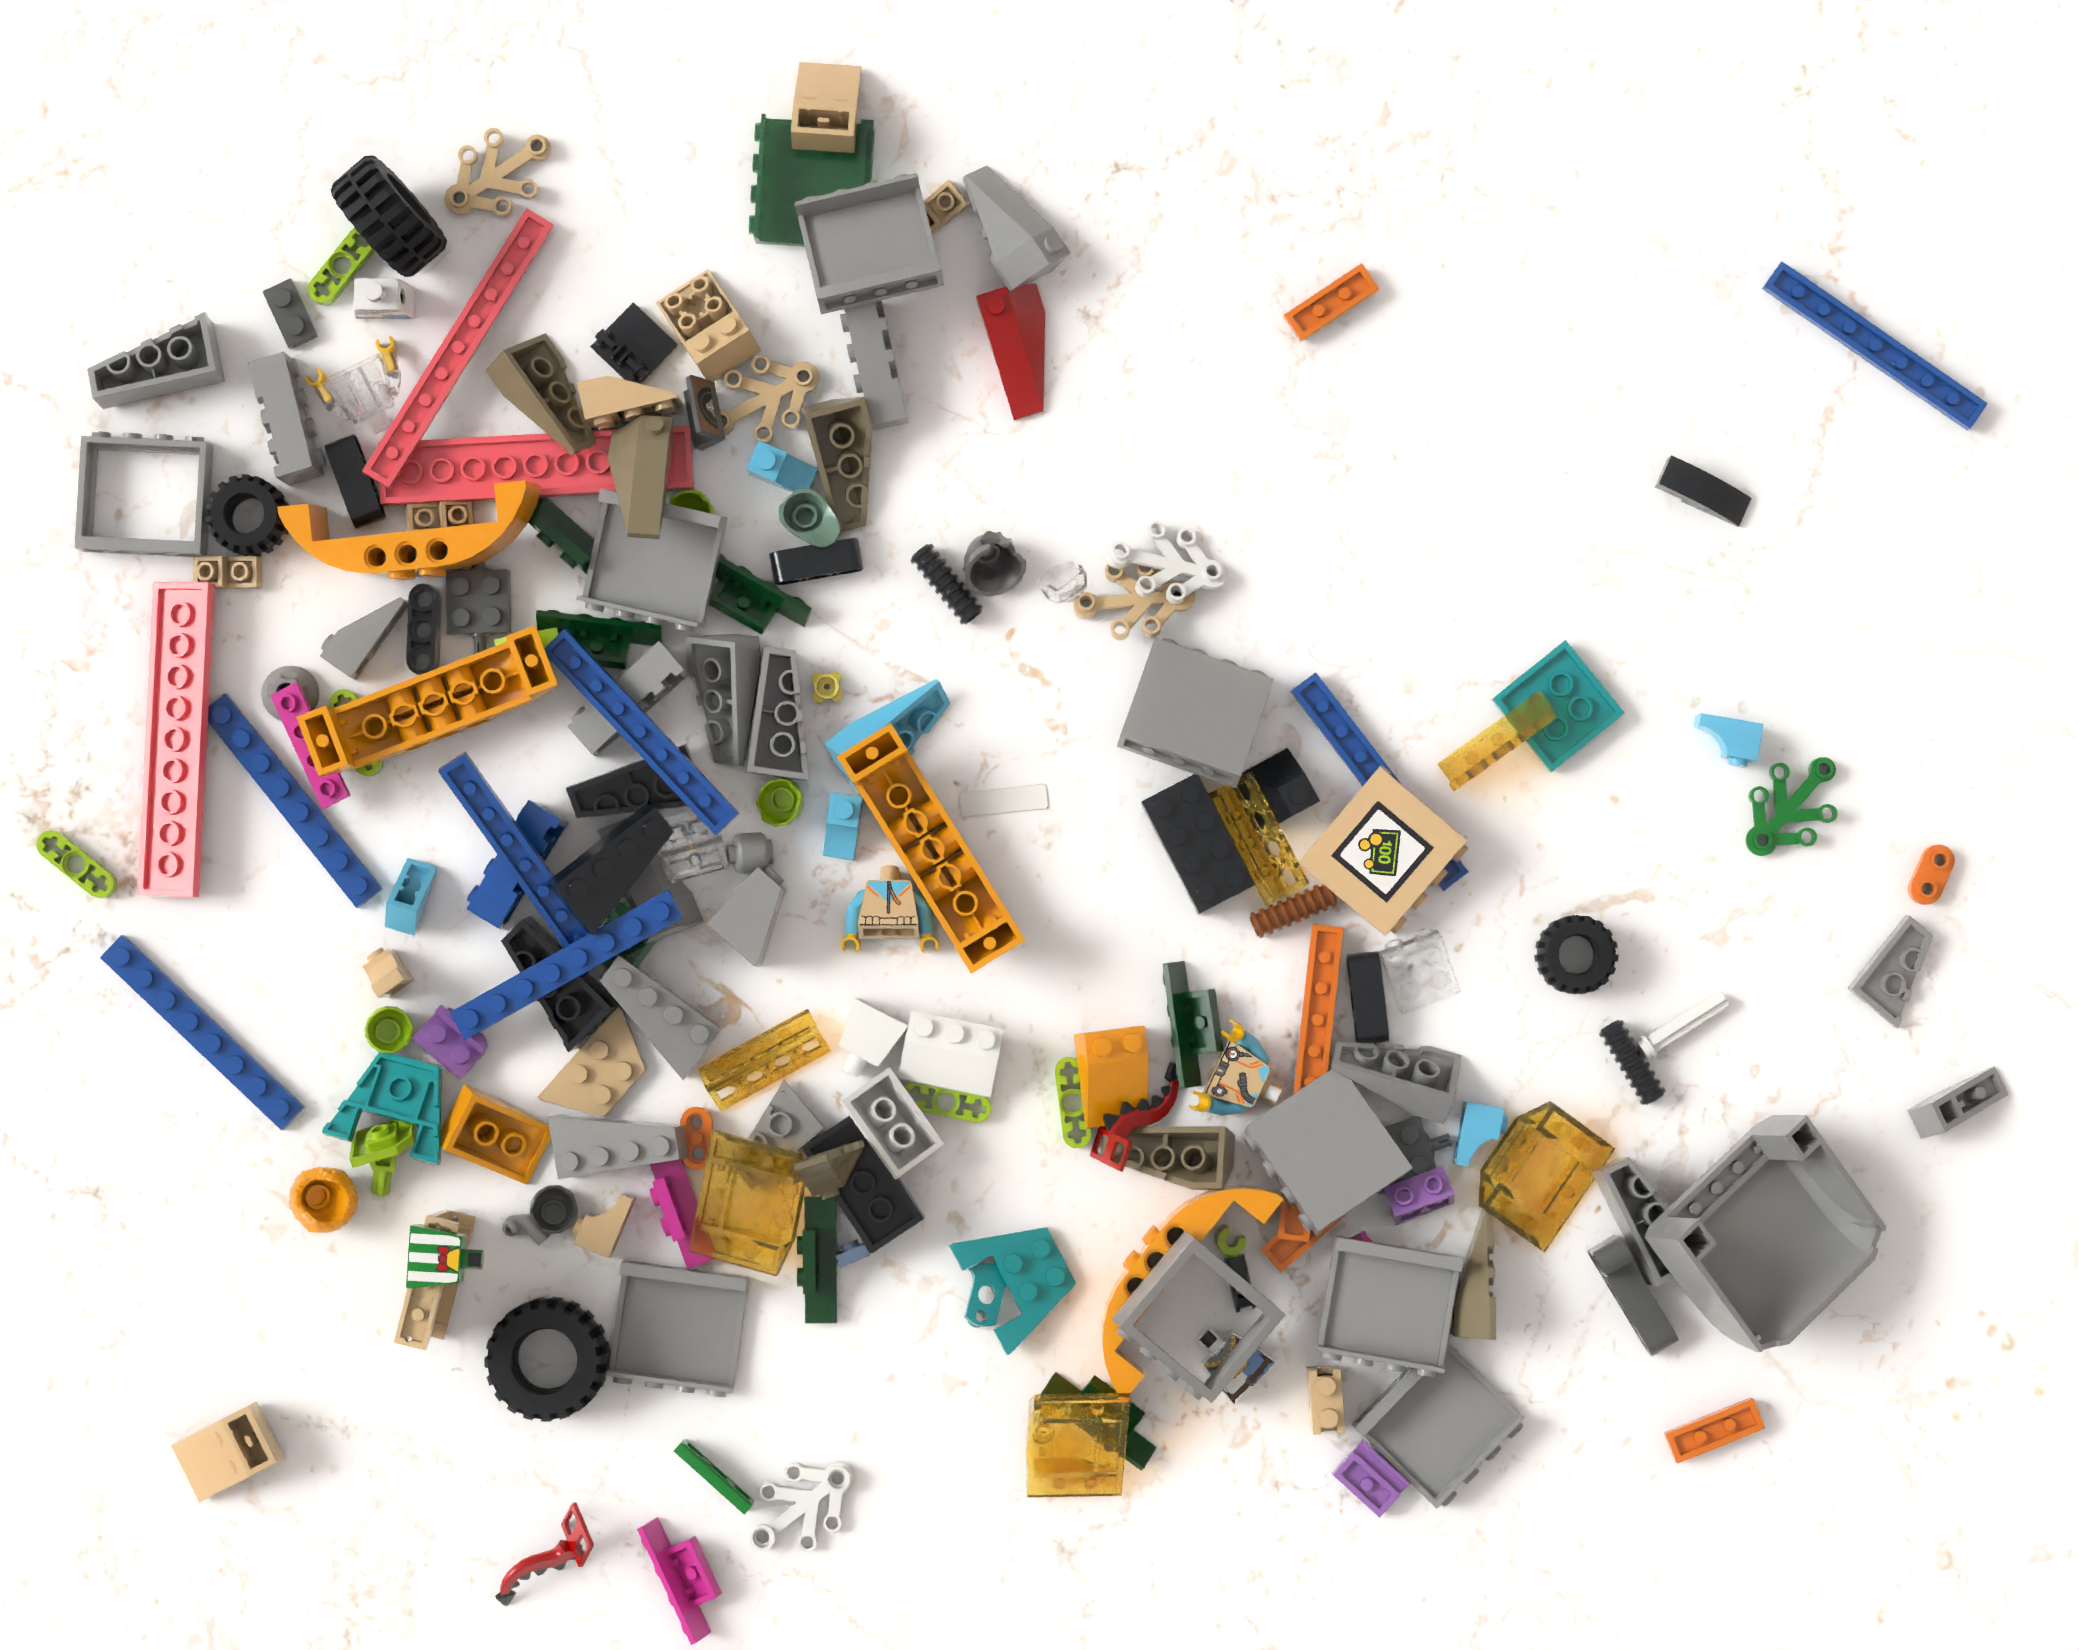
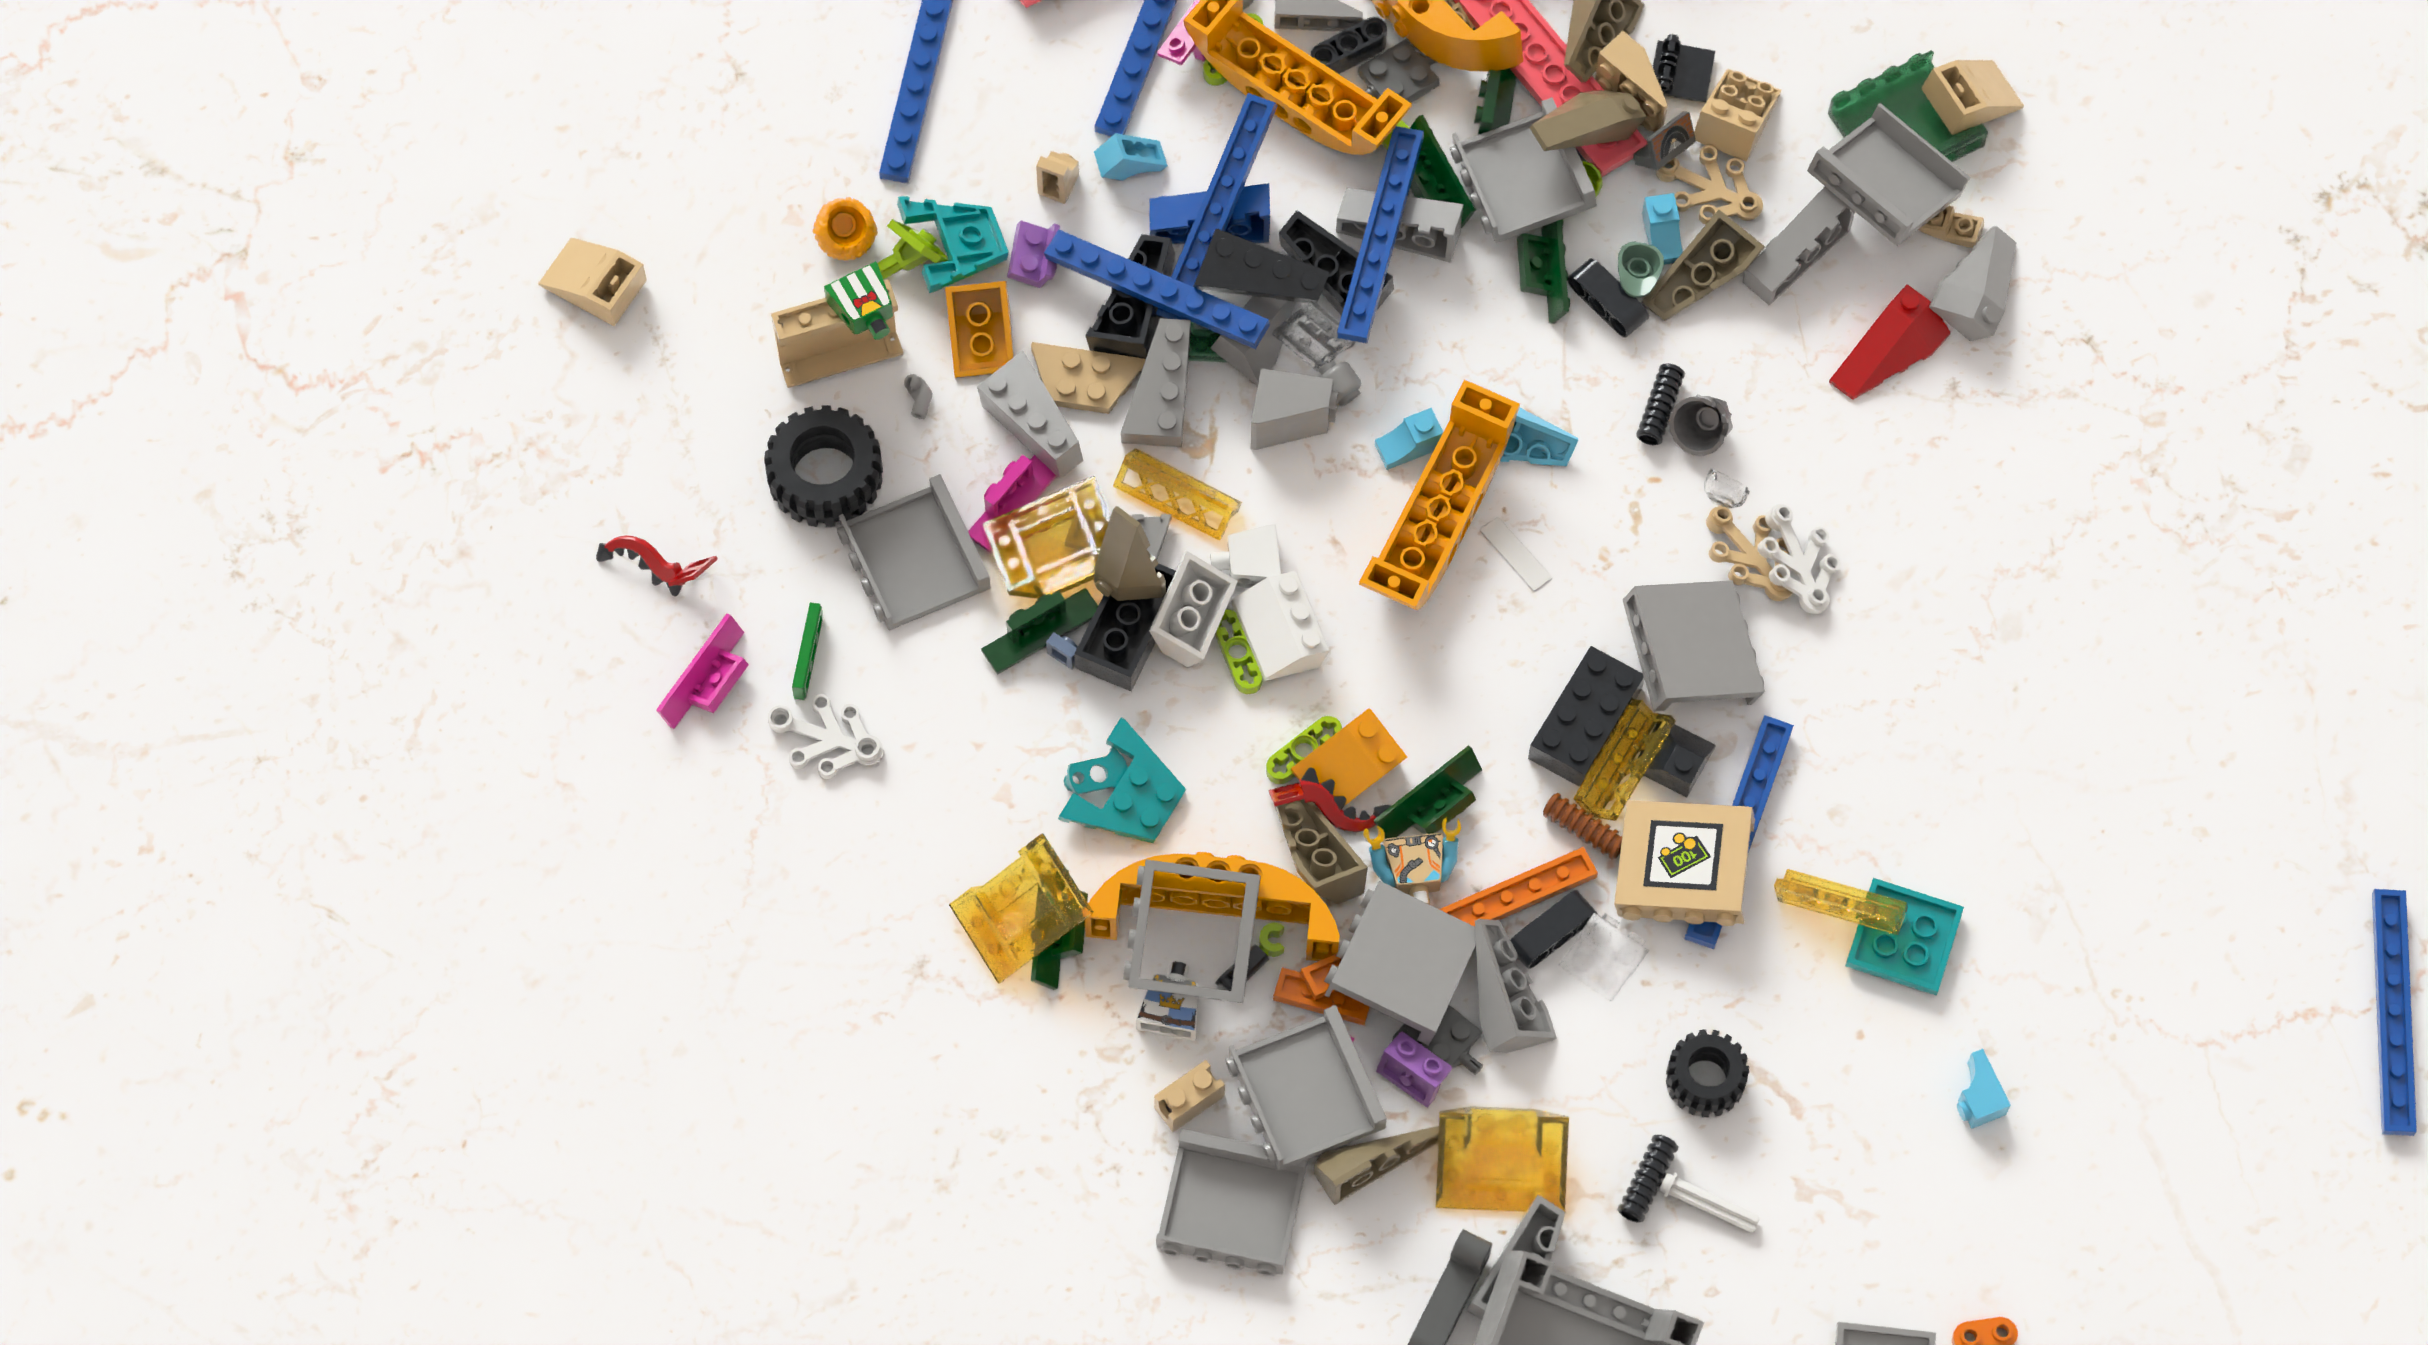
camera: 55 degrees right, 20 degrees down
lime hair [364,1006,414,1054] -> none
dark grey hair [530,1185,578,1234] -> none
tan arch [572,1193,636,1258] -> none
orange plate [680,1107,714,1170] -> none
light grey wedge [686,634,760,766] -> none
light grey wedge [745,646,810,781] -> none
lime hair [756,778,804,827] -> none
light yellow plate [811,671,843,703] -> none
torso [840,865,939,953] -> none
orange plate [1283,263,1379,342] -> none
medium lavender plate [1332,1439,1410,1518] -> none
medium azure arch [1453,1101,1508,1167] -> none
black slope [1655,455,1752,527] -> none
green plant [1745,757,1838,856] -> none

